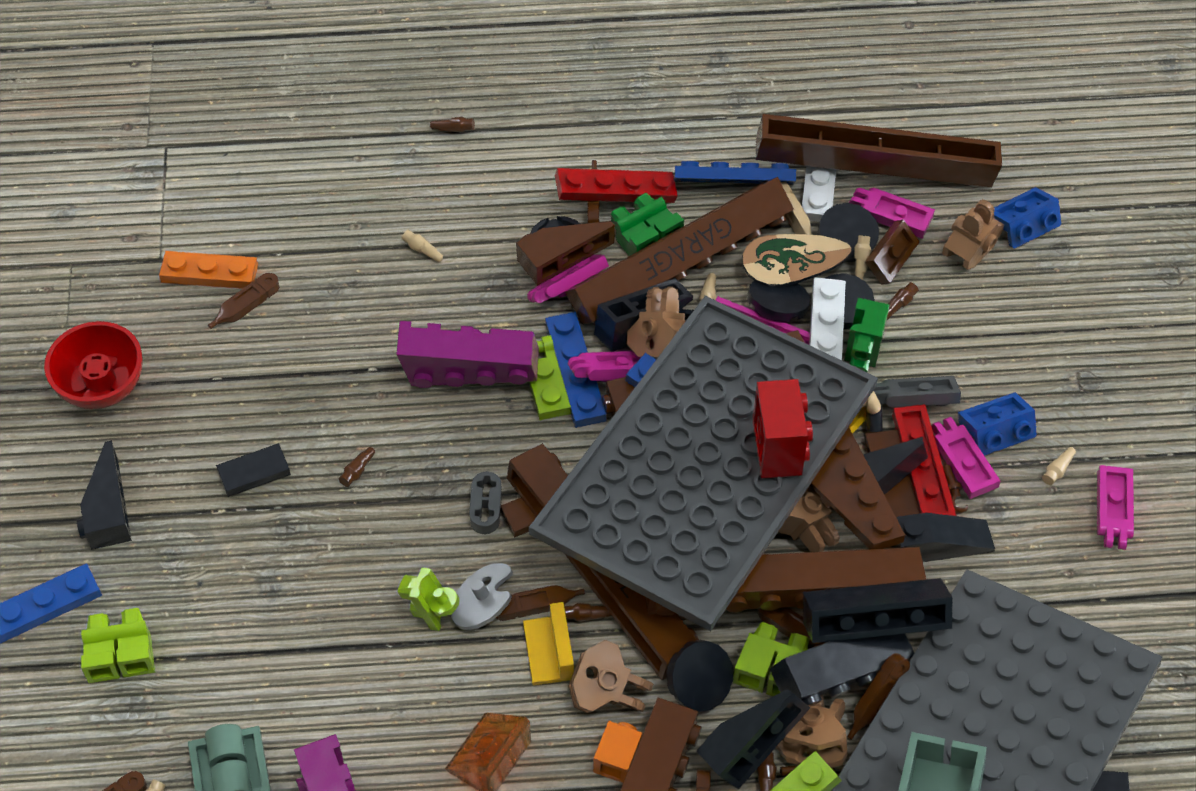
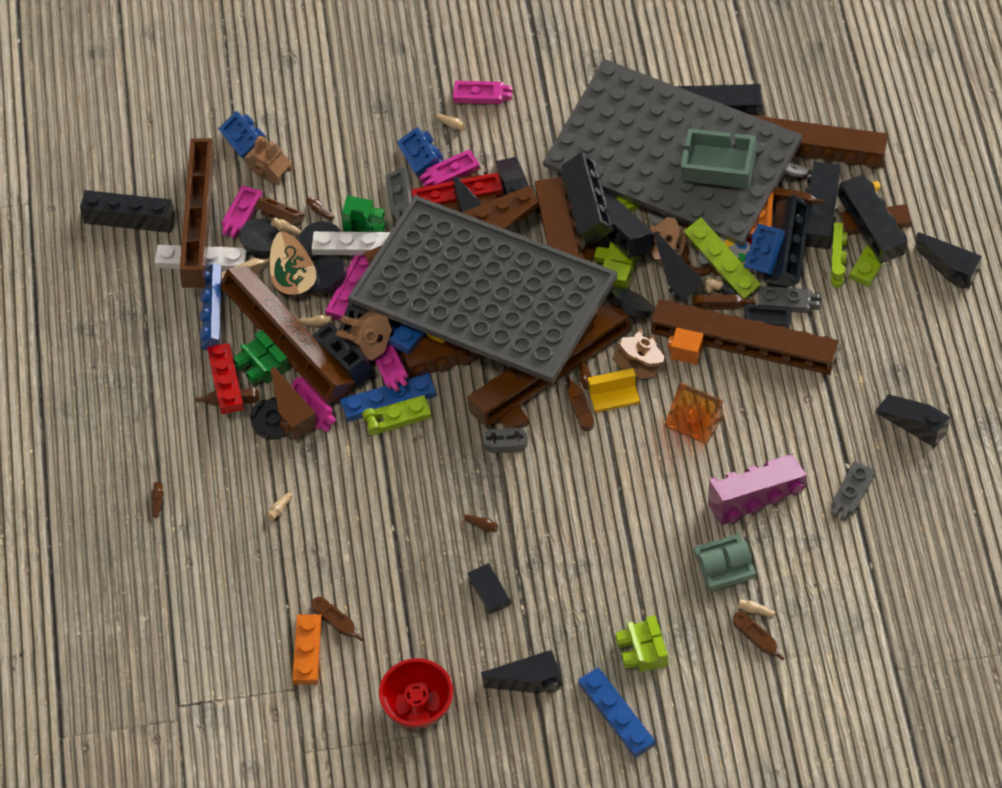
camera: 90 degrees left, 0 degrees up
magenta wedge [396,321,539,388] -> none
lime hips [397,567,460,631] -> none
light grey piece [451,563,513,630] -> none
red brick [753,379,813,478] -> none
reddish brown piece [847,653,910,740] -> none
none -> black brick [80,190,175,233]

